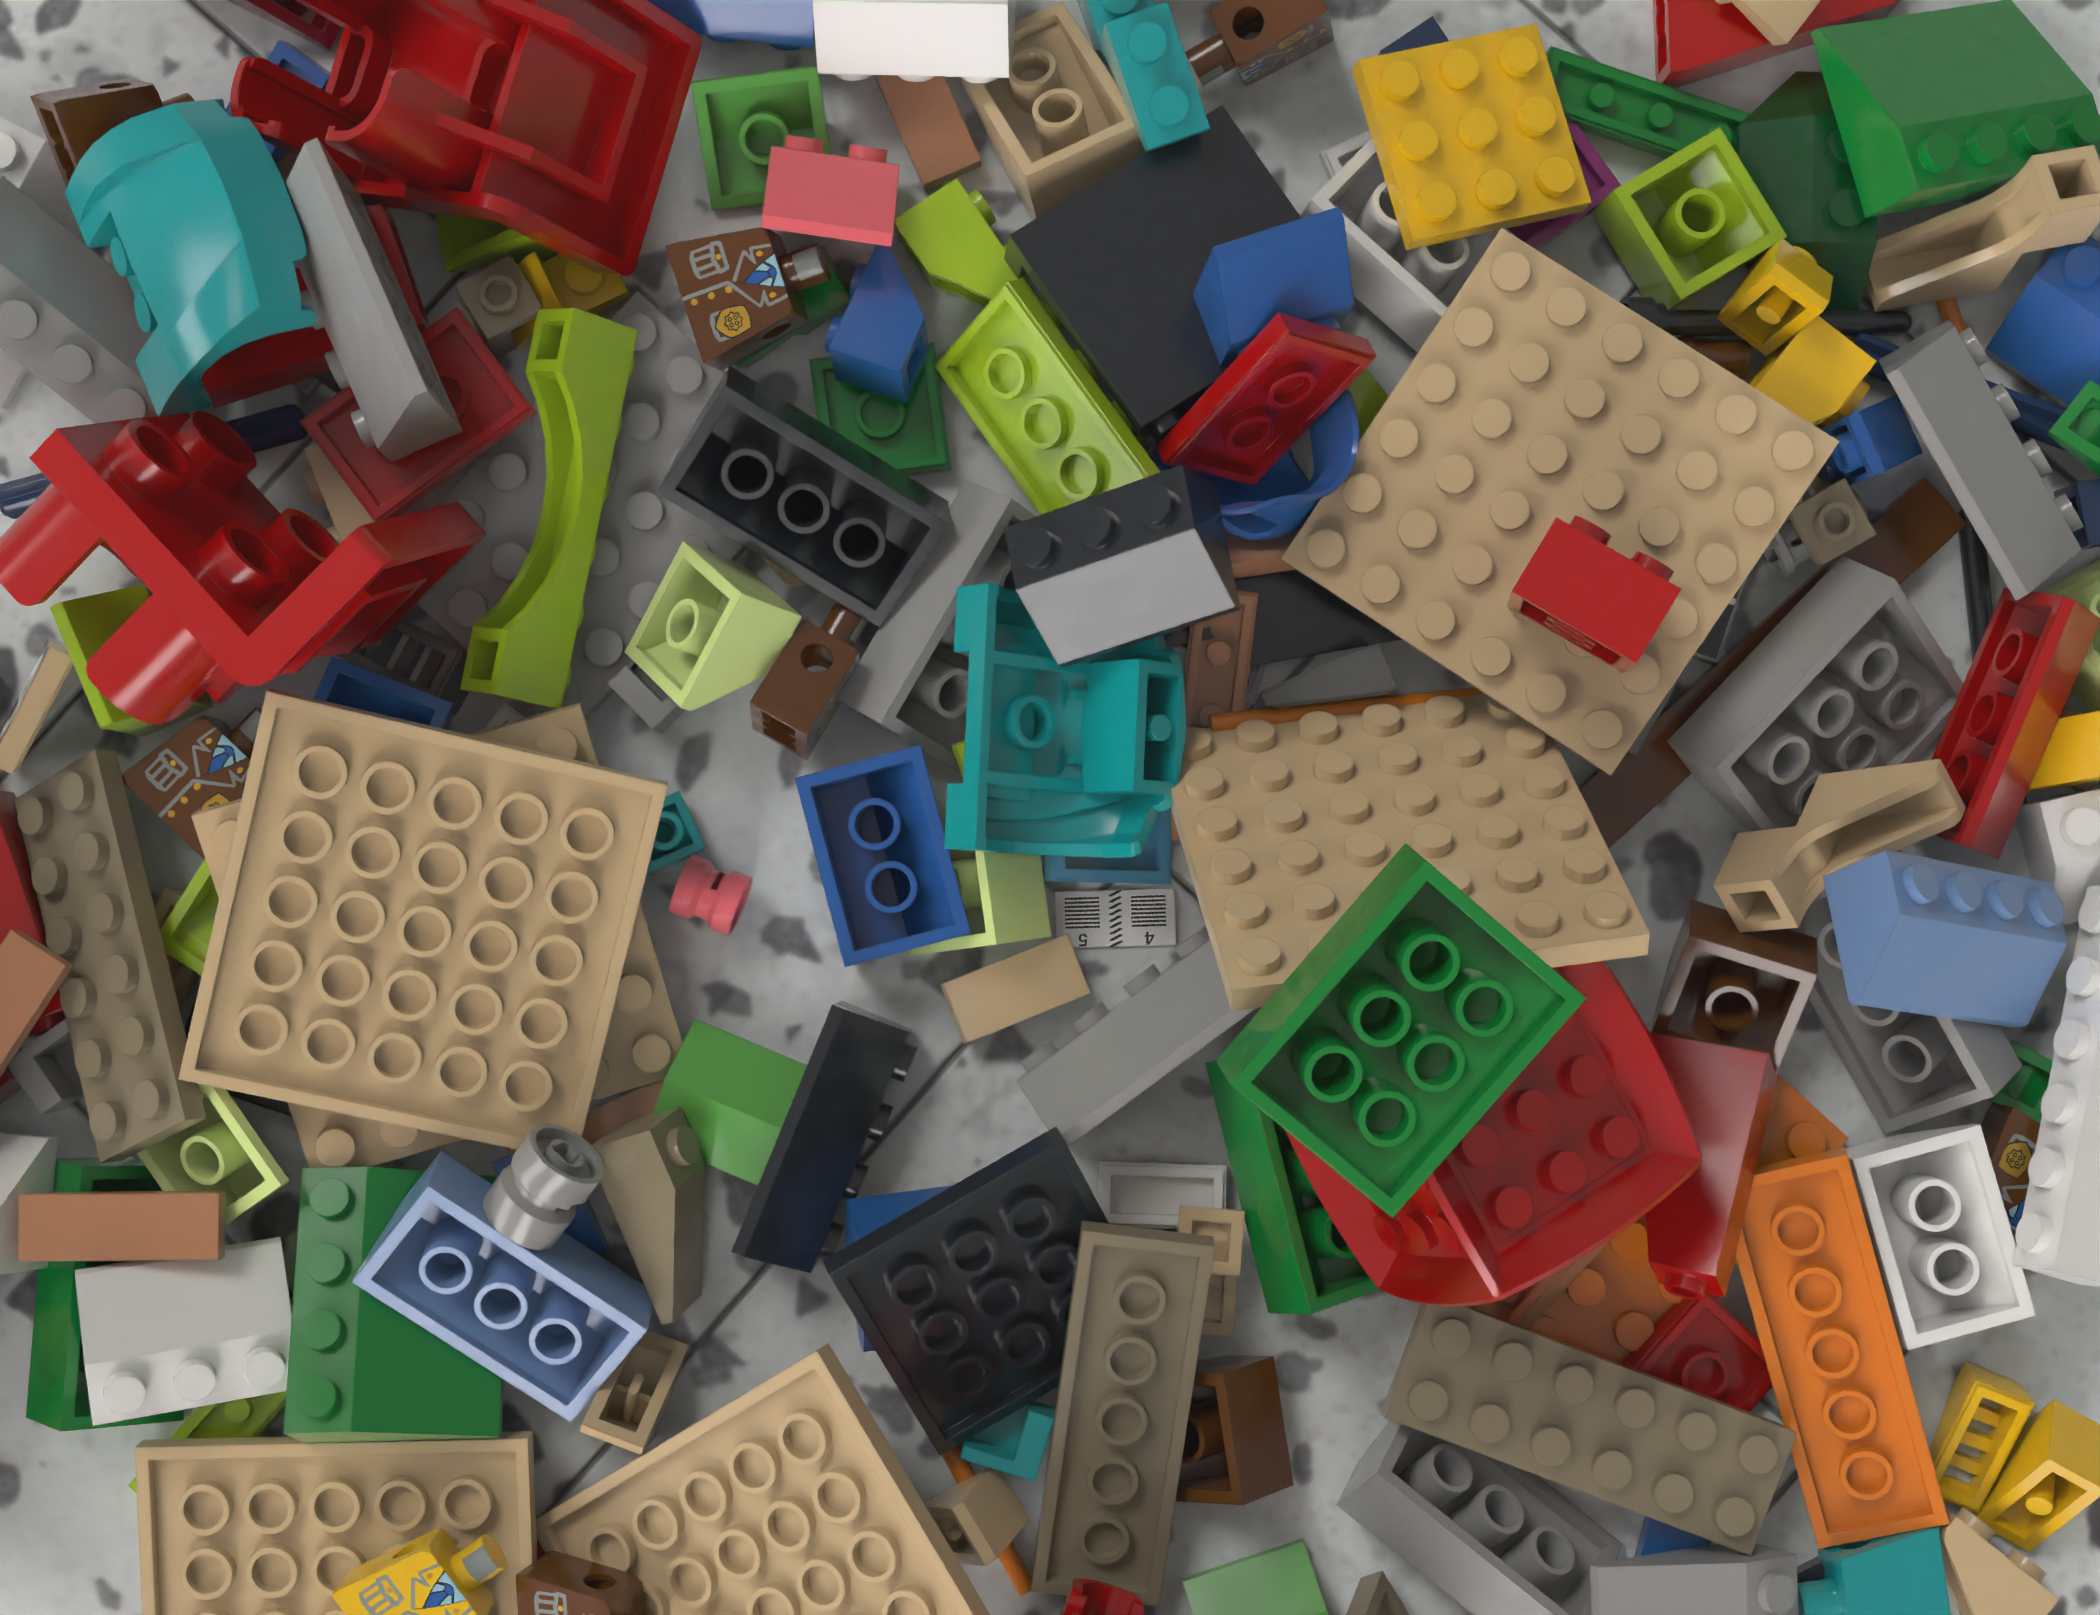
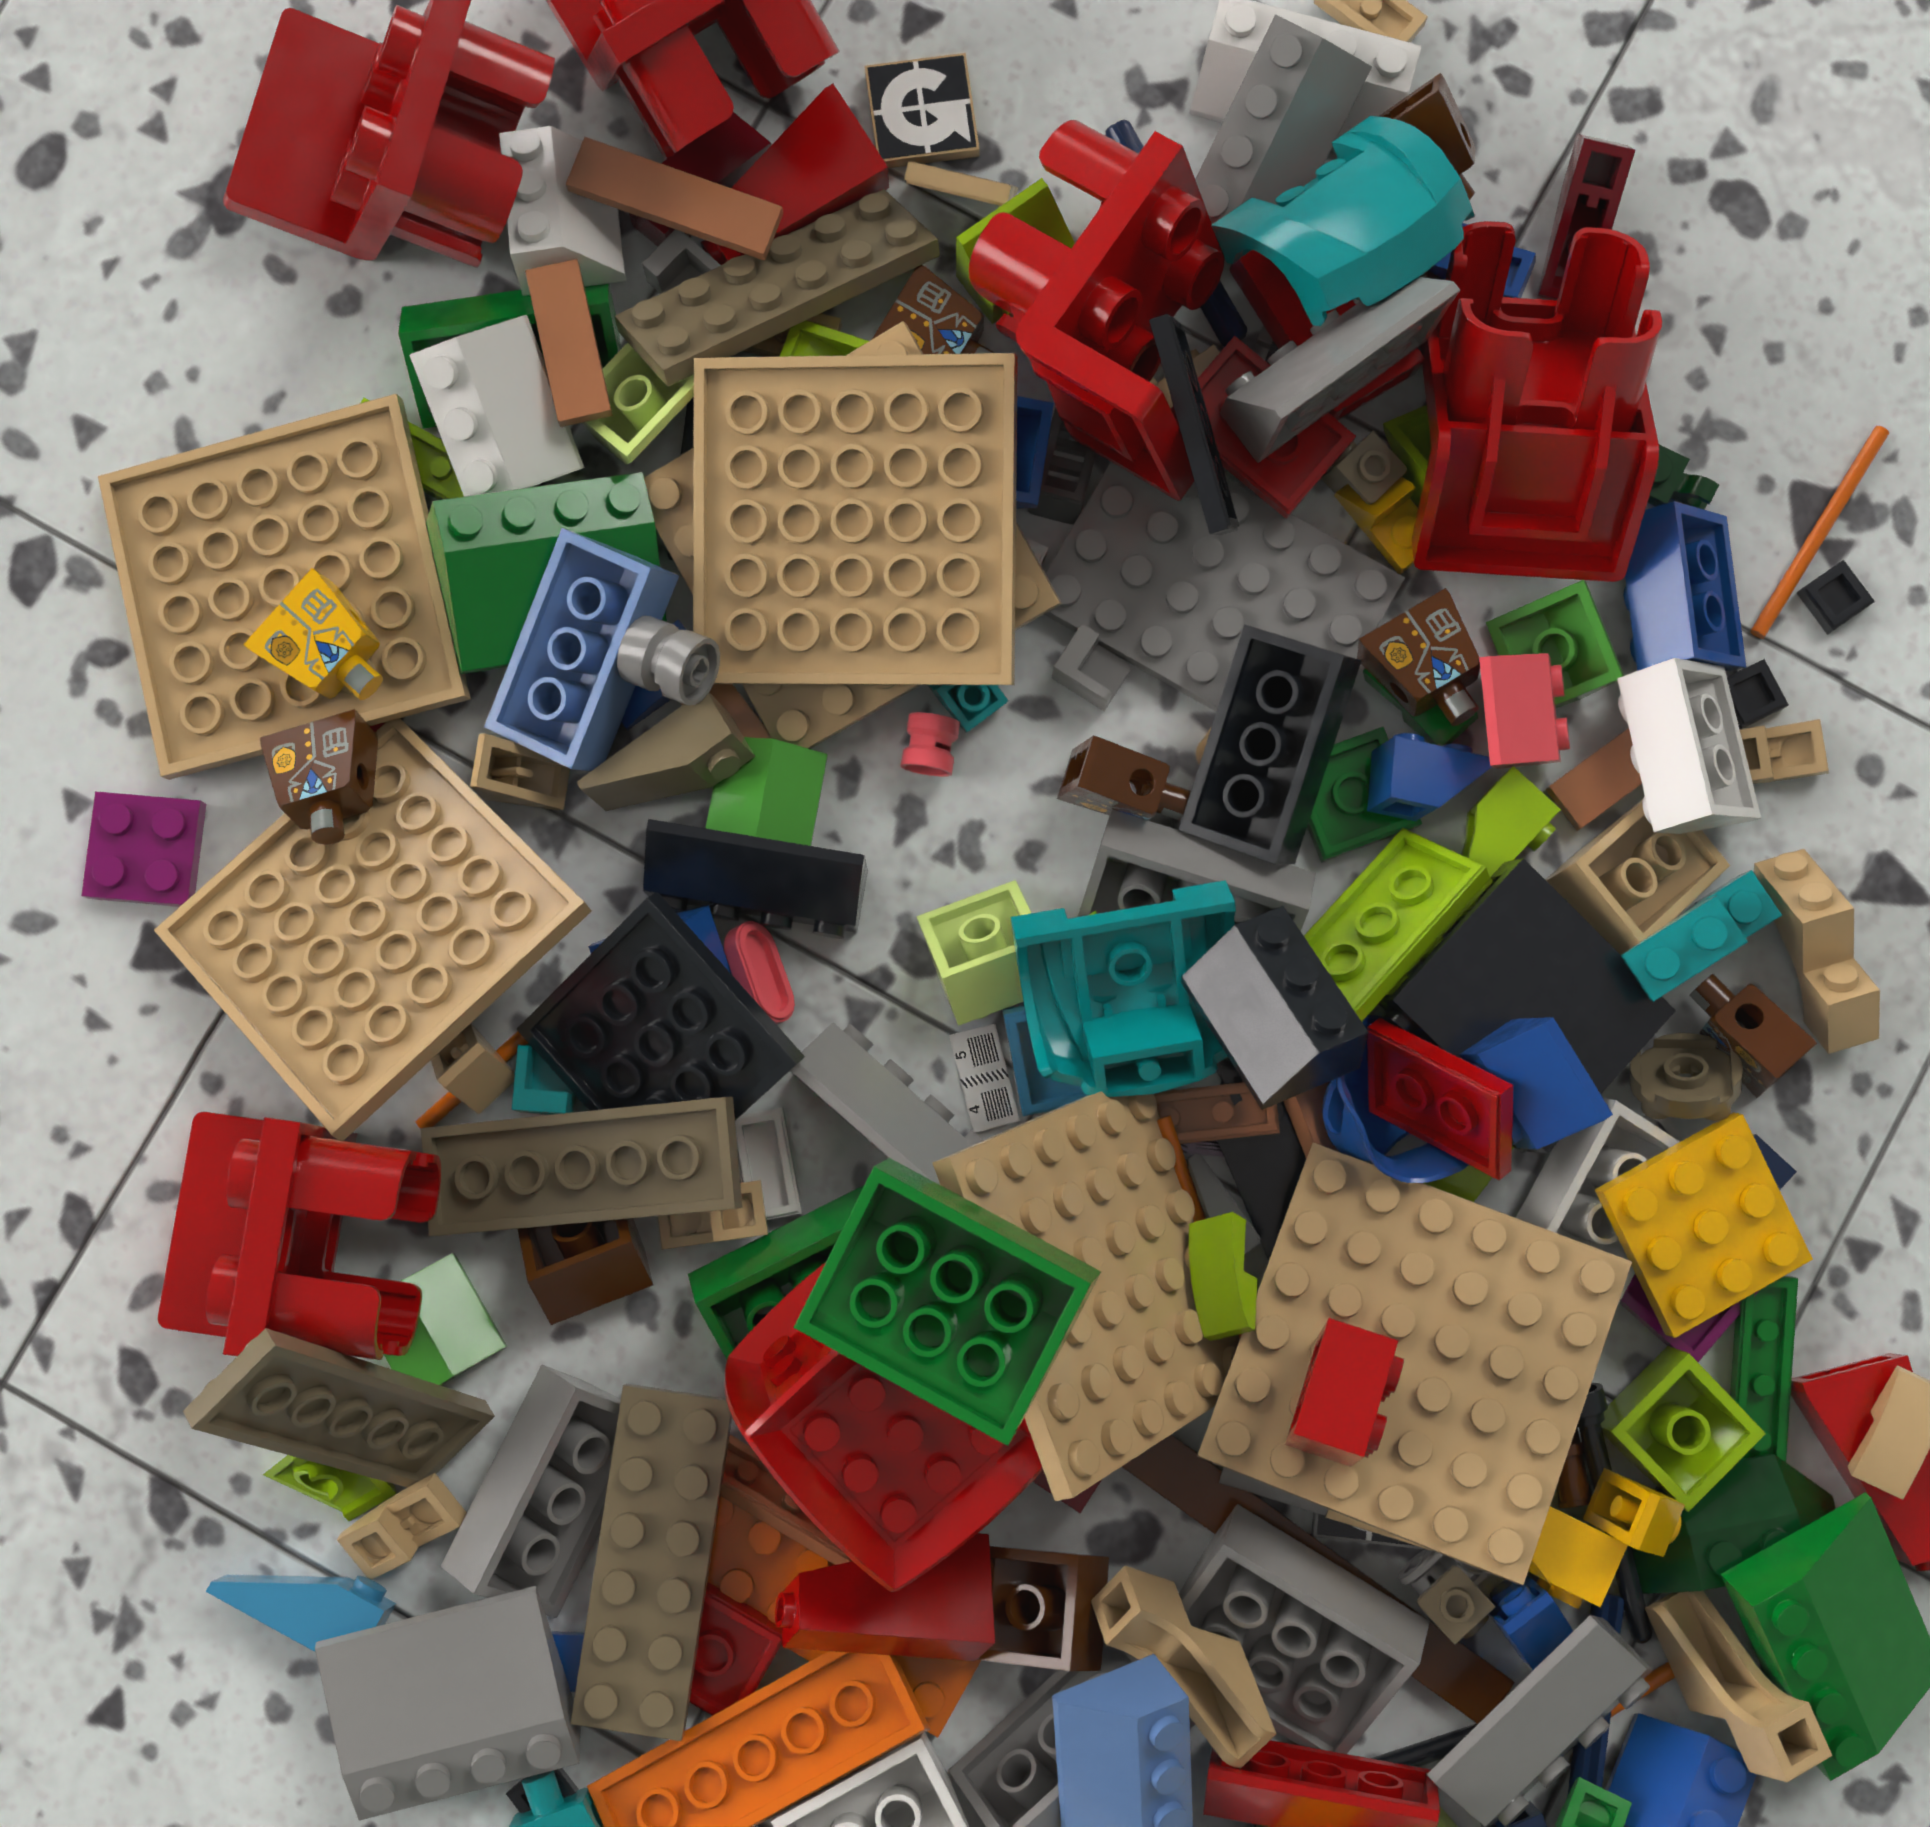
camera: 75 degrees right, 5 degrees down
lime arch [460,307,638,709] -> none
yellowish green slope [625,541,802,711] -> none
blue slope [795,744,971,967] -> none
tan slope [940,934,1091,1044] -> none
none -> coral tile [724,921,795,1025]
none -> black tile [1149,314,1240,536]
none -> lime slope [1189,1212,1257,1341]
none -> dark tan plate [1630,1033,1743,1121]

